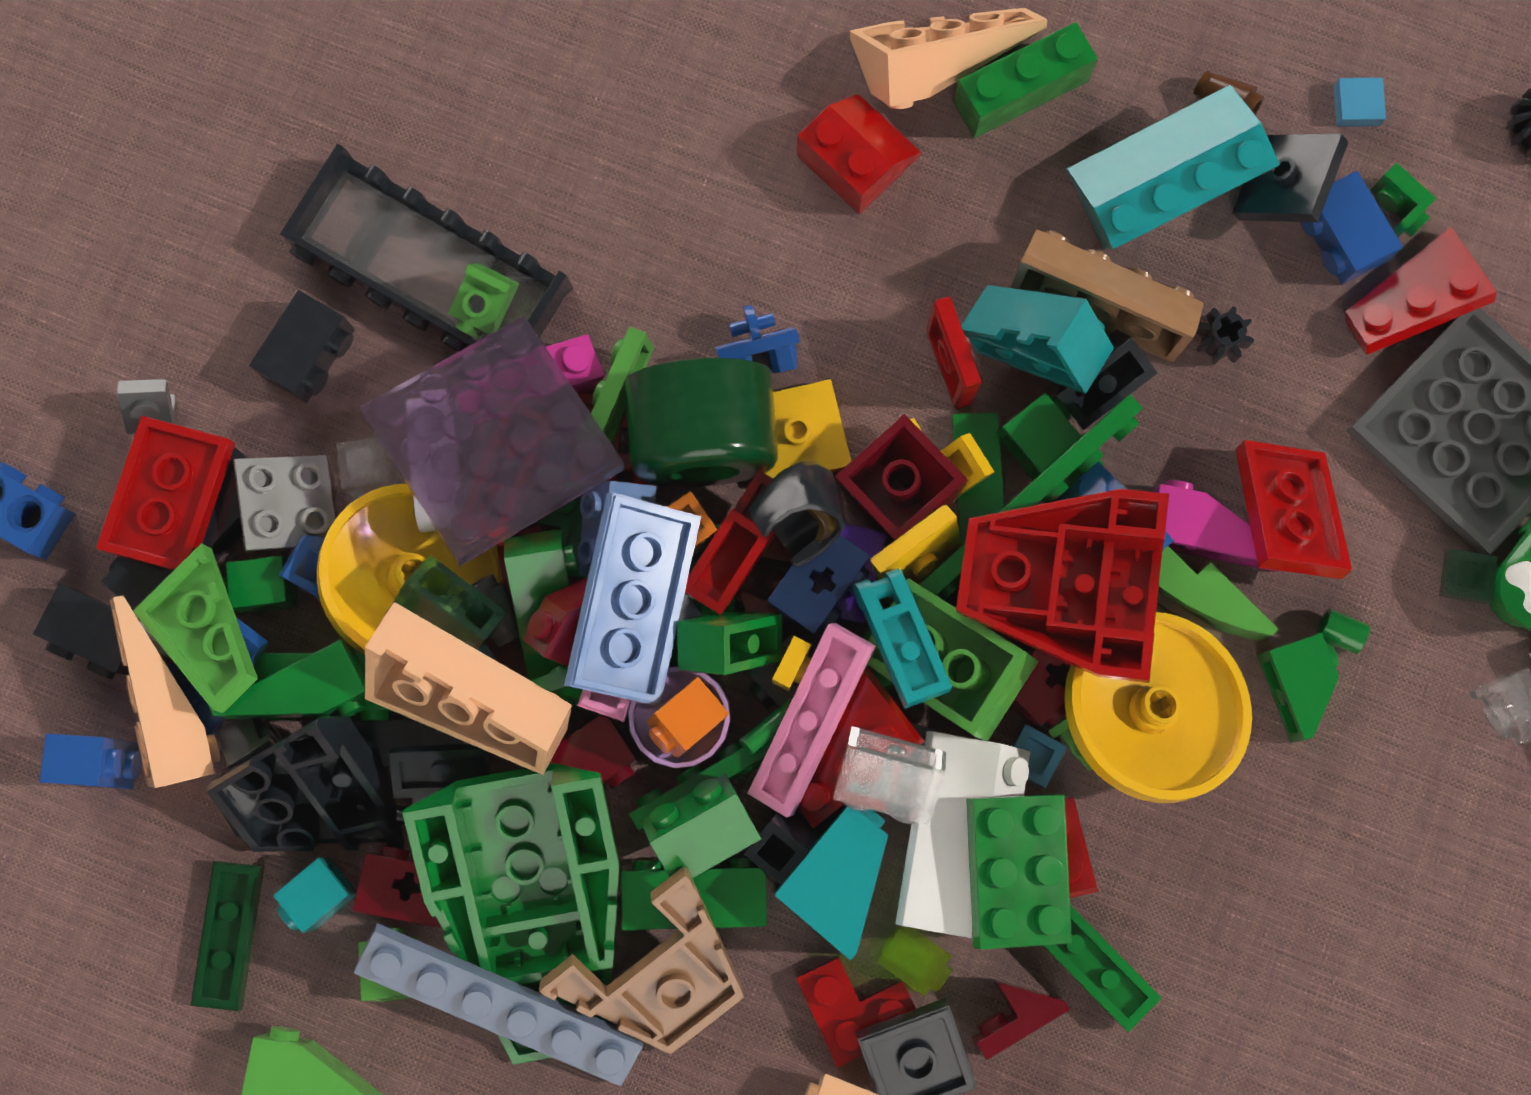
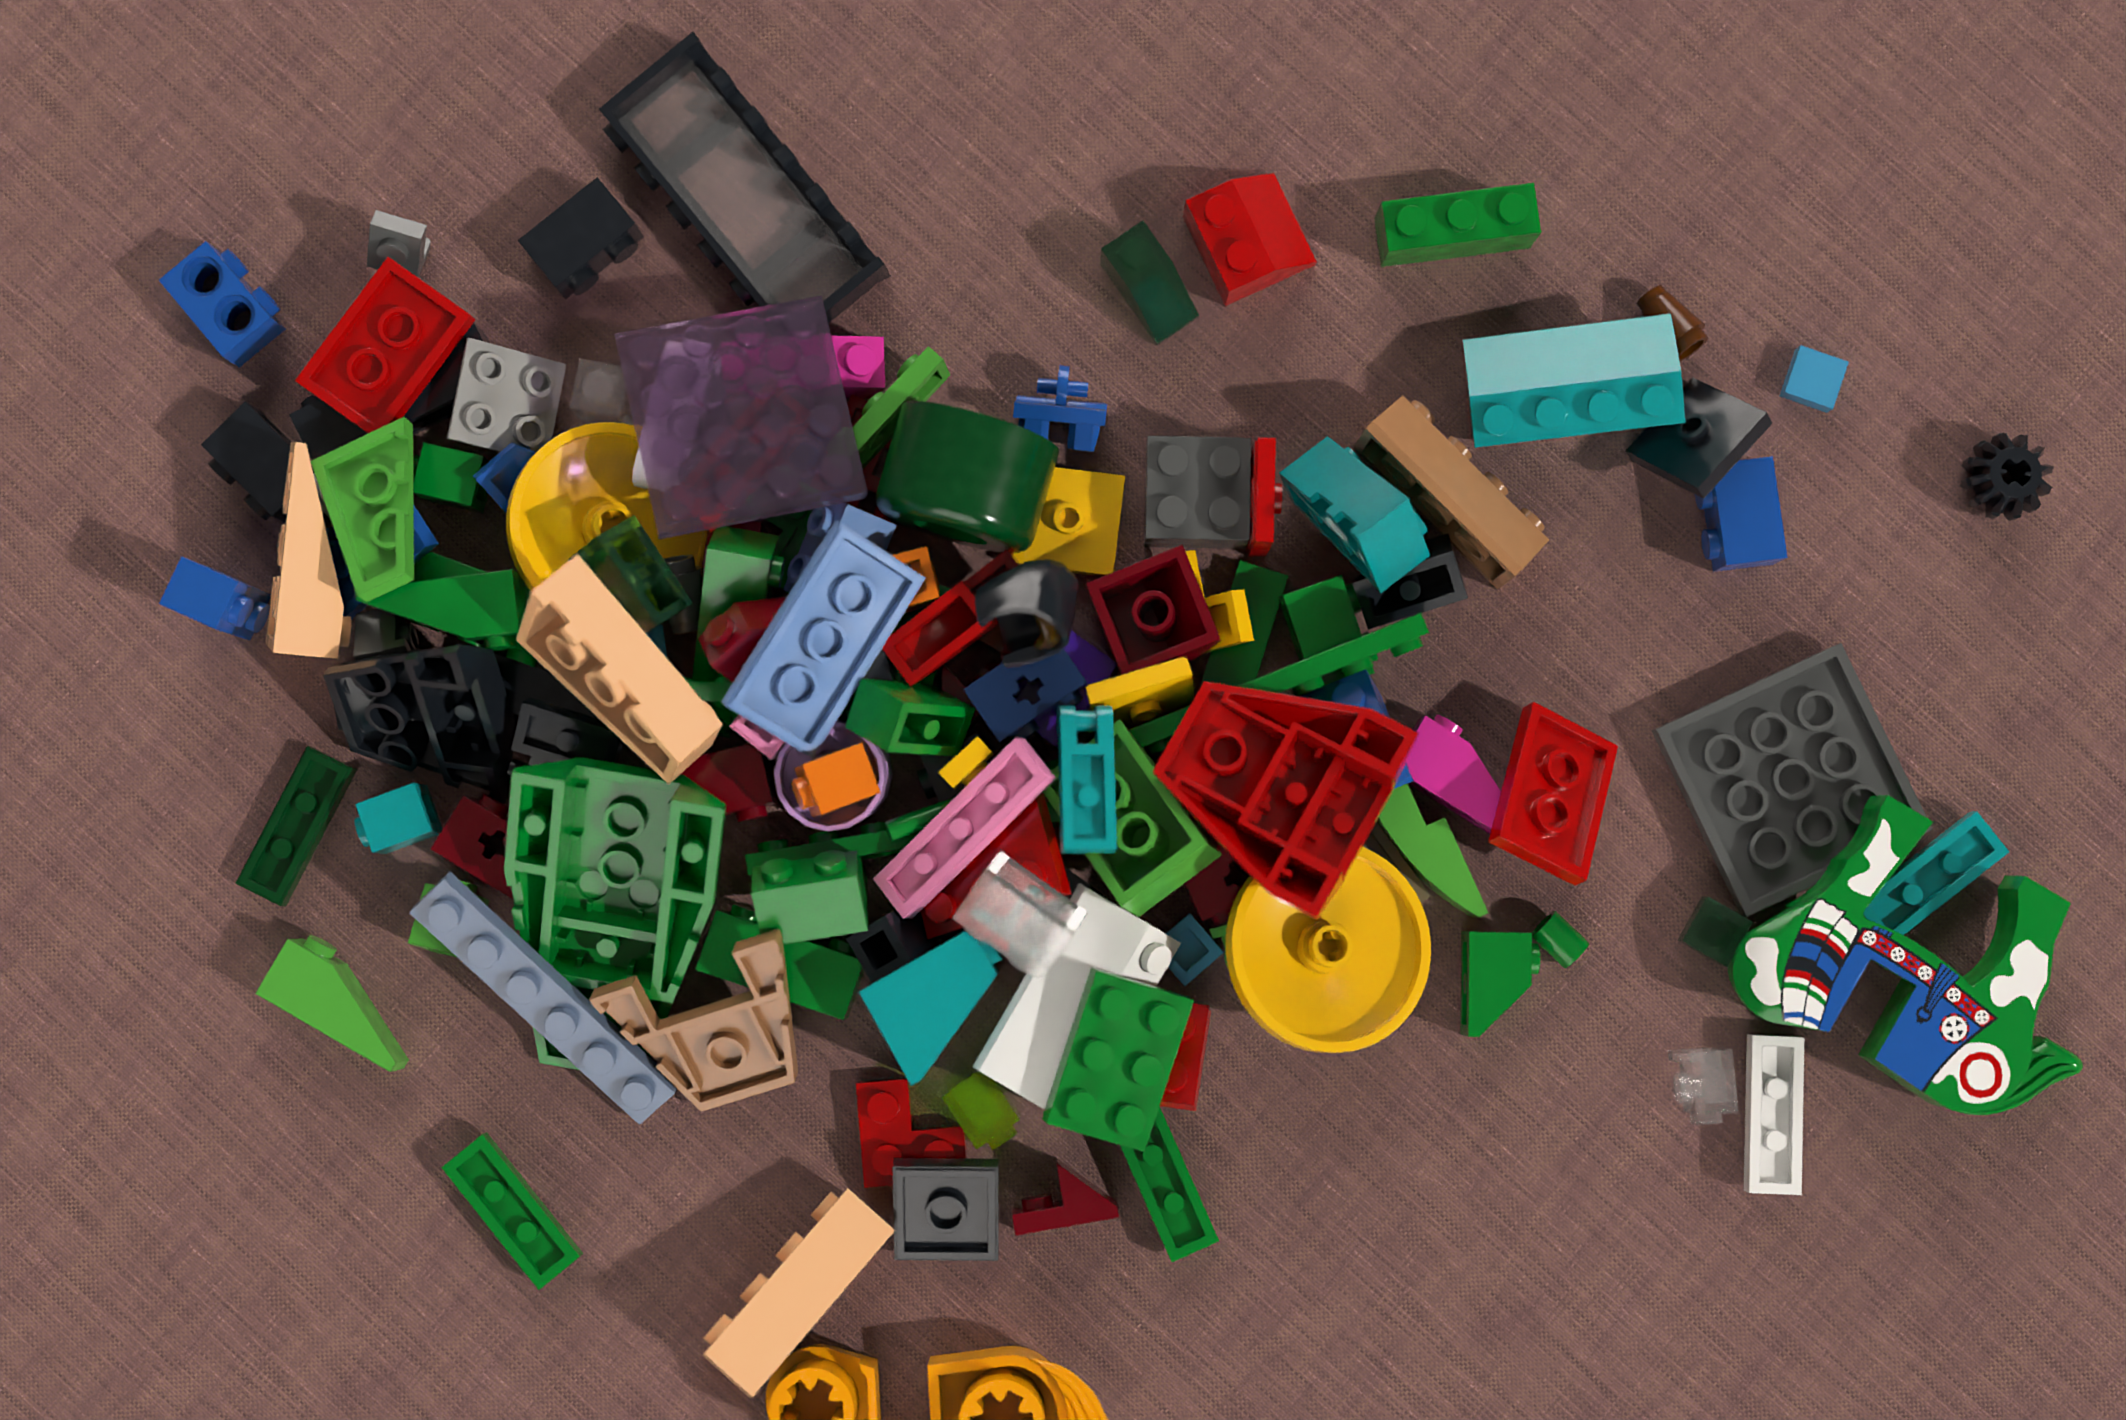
camera: 20 degrees right, 5 degrees up
bright green brick [448,263,519,338] -> none
light nougat wedge [850,8,1047,109] -> none
black gear [1196,306,1254,365] -> none
wing [1345,227,1497,355] -> none
green bracket [1370,162,1437,237] -> none
none -> clear green slope [1100,220,1199,346]
none -> dark grey brick [1144,436,1251,549]

